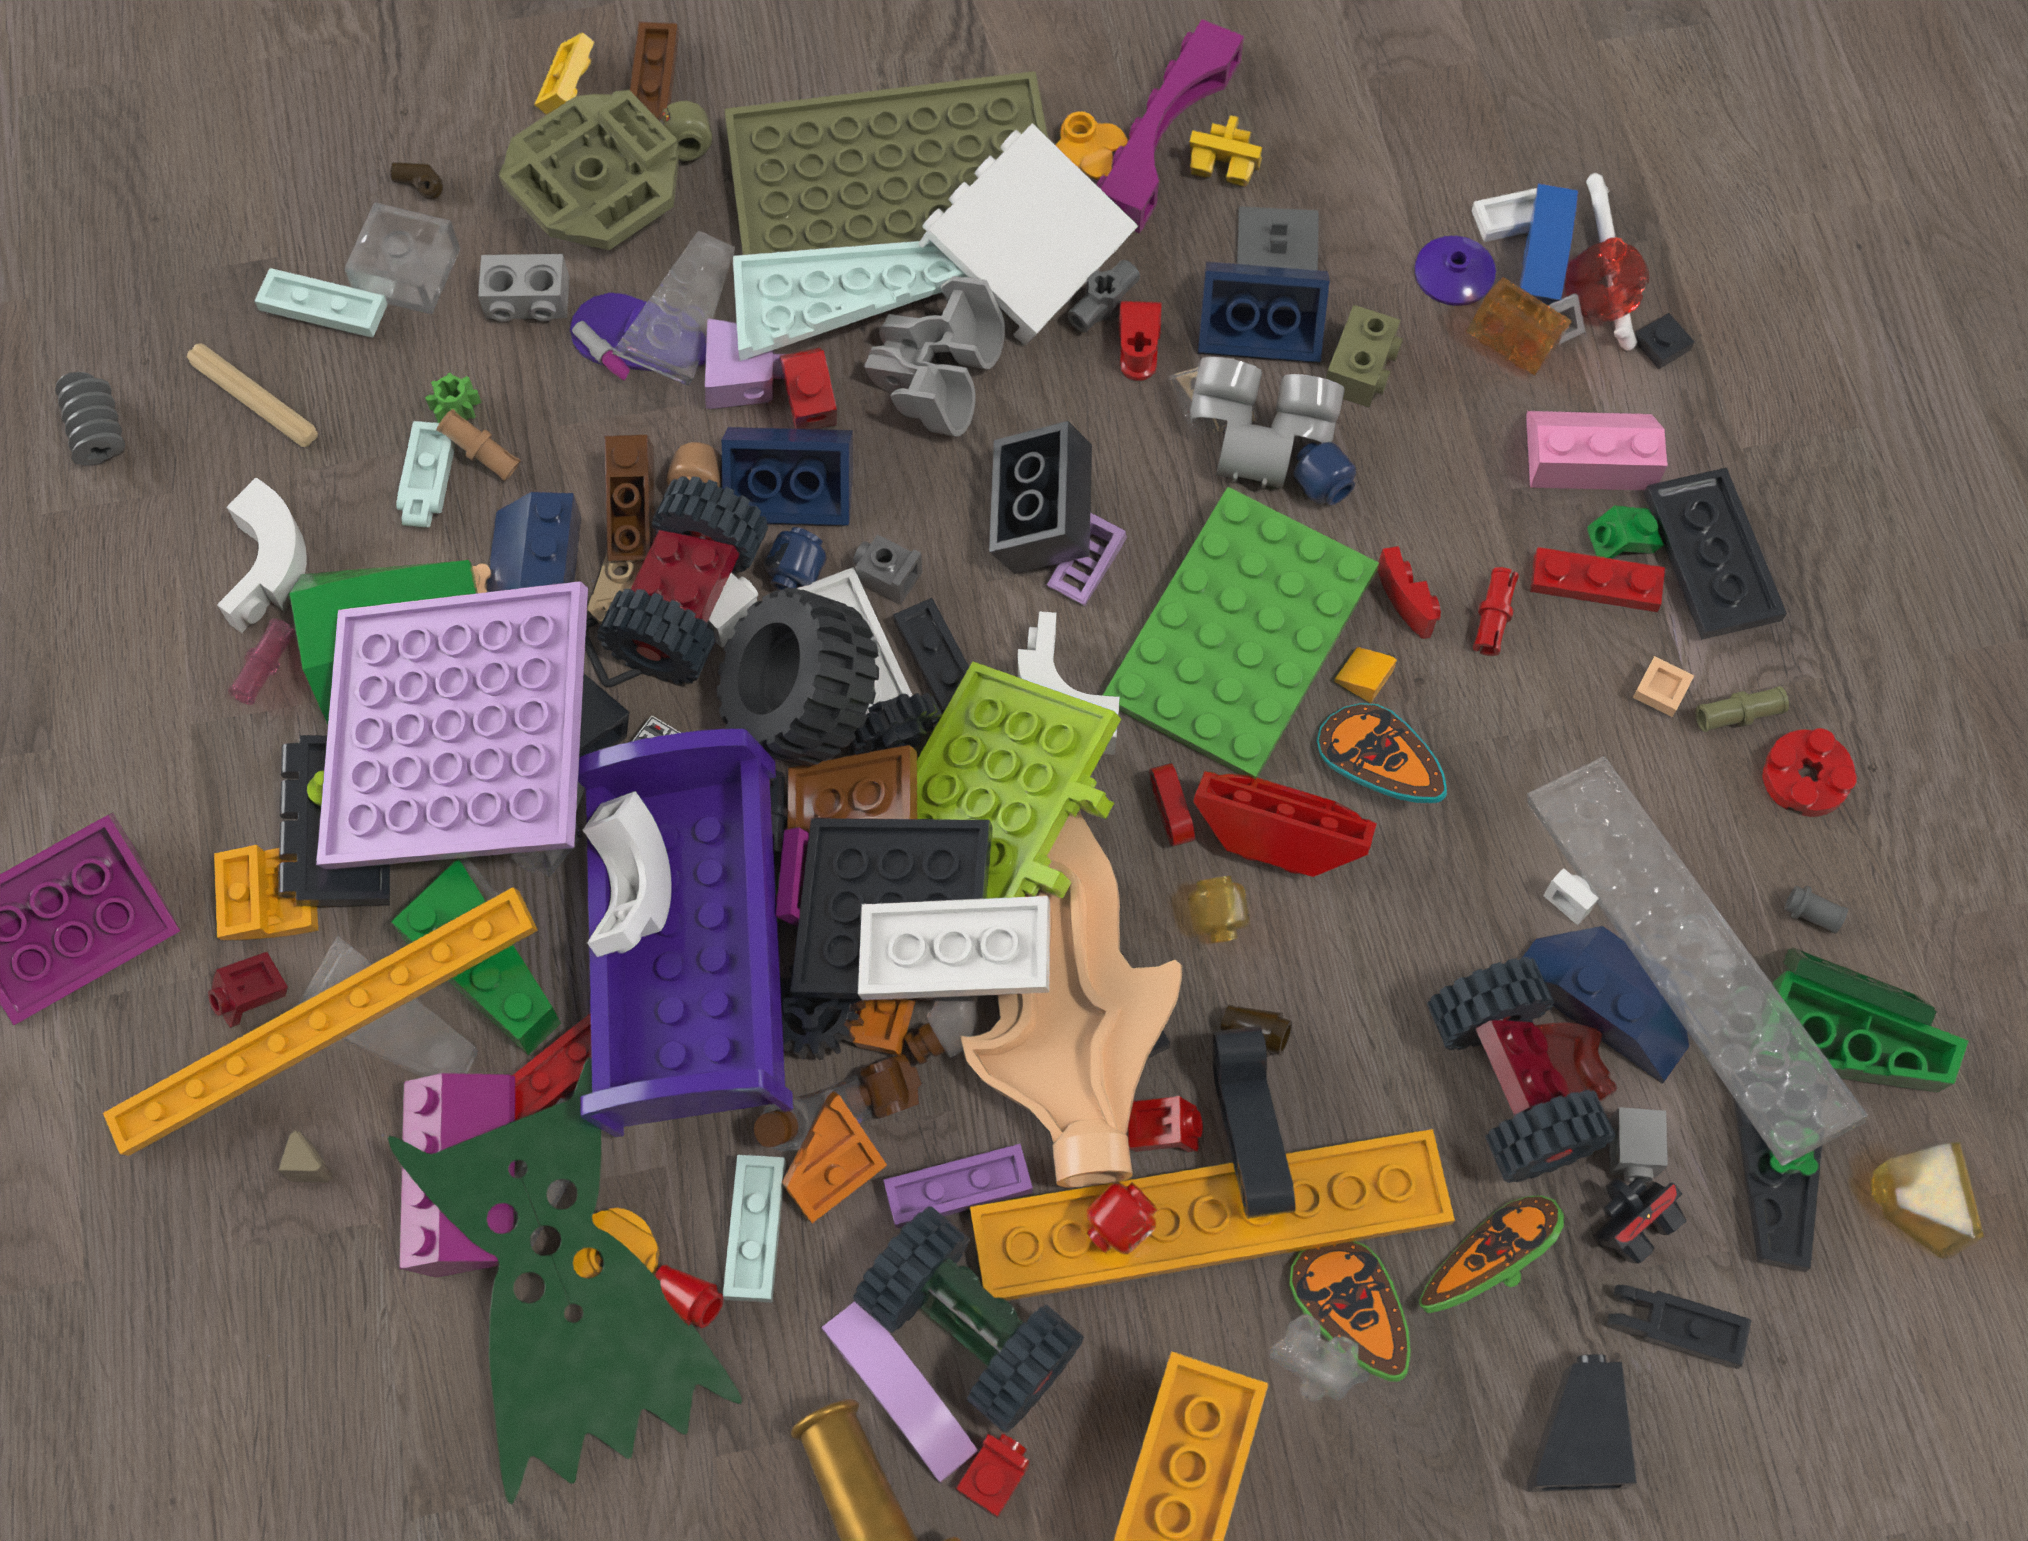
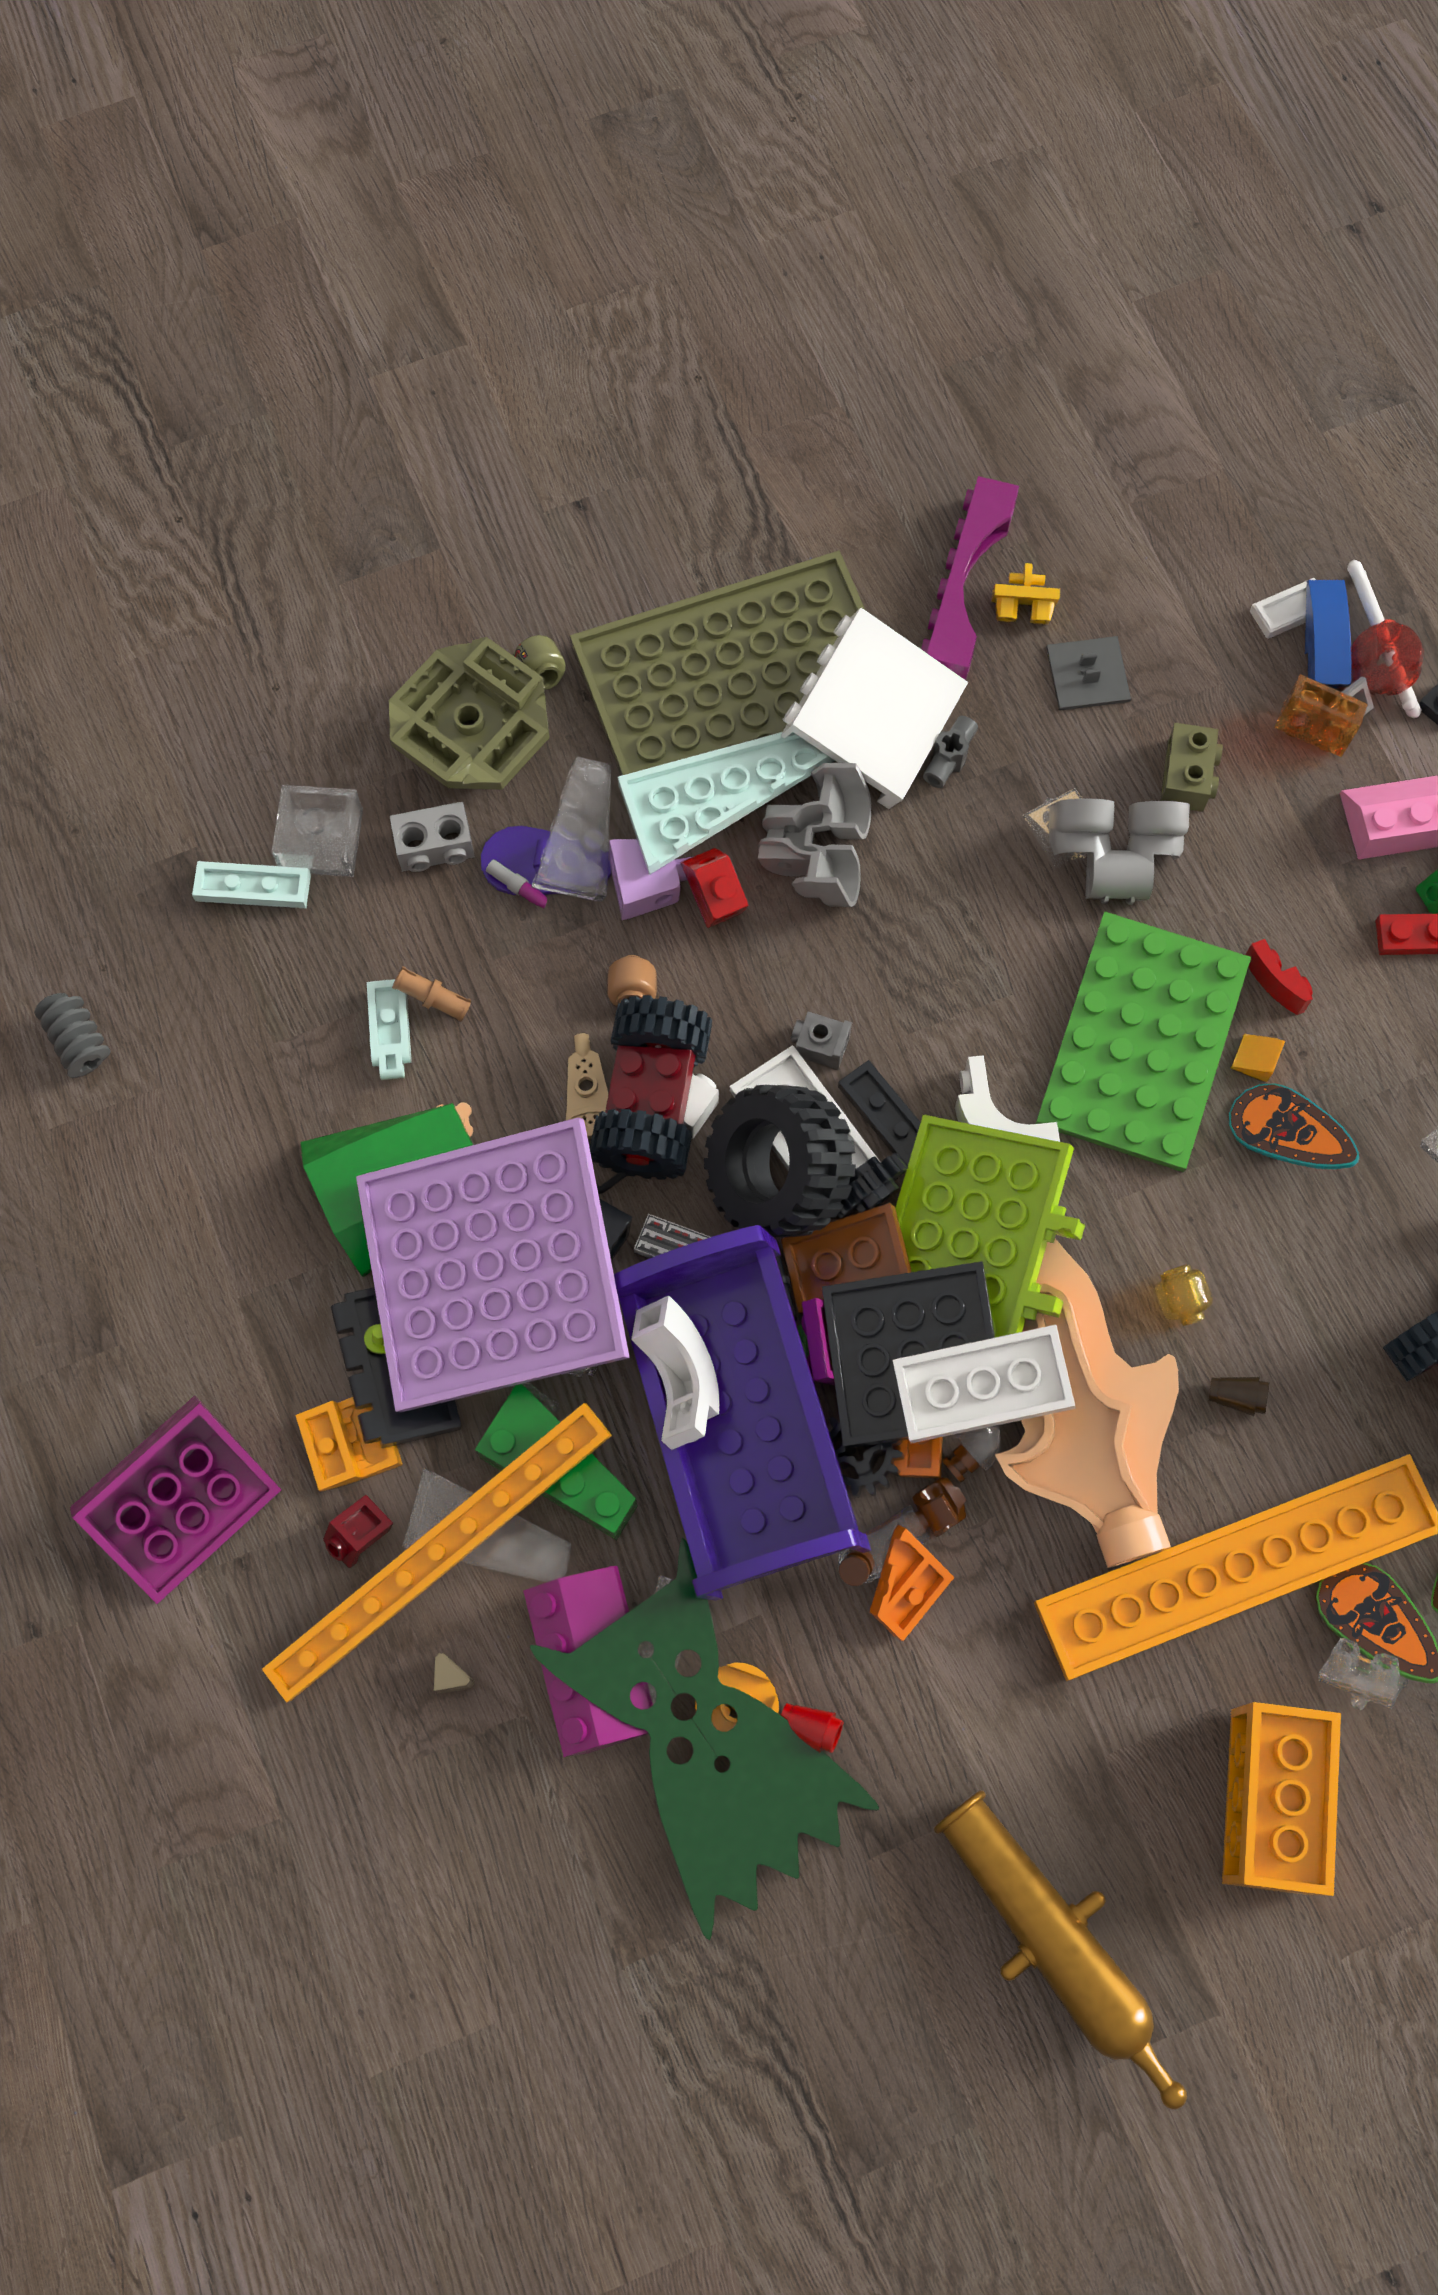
camera: 10 degrees left, 5 degrees up
tan axle [187,343,318,447] -> none
white arch [217,478,307,633] -> none
clear pink pin [228,618,296,705] -> none
dark brown arm [391,162,443,199] -> none
bright green gear [426,373,481,423] -> none
dark blue slope [487,492,581,592] -> none
red plate [512,1013,592,1121] -> none
yellow plate [535,32,594,115] -> none
reddish brown slope [605,434,655,562] -> none
reddish brown plate [630,22,679,119] -> none
dark blue slope [721,427,853,525] -> none
light aqua plate [723,1155,786,1303] -> none
dark blue head [764,527,827,590] -> none
lavender slope [821,1302,978,1483] -> none
black plate [853,1206,1084,1433] -> none
medium lavender plate [884,1144,1033,1229] -> none
red bracket [956,1434,1030,1519] -> none
black brick [989,421,1092,574] -> none
lavender slope [1047,513,1127,606] -> none
light orange plate [1055,111,1128,180] -> none
red head [1086,1182,1158,1255] -> none
red piece [1119,301,1162,381] -> none
red bracket [1128,1096,1203,1152] -> none
red beam [1149,763,1195,847] -> none
red wedge [1193,771,1377,877] -> none
dark blue slope [1198,262,1330,362] -> none
black beam [1212,1025,1296,1219] -> none
dark blue head [1293,442,1356,505] -> none
dark purple dish [1415,236,1496,306] -> none
red pin [1473,567,1519,656] -> none

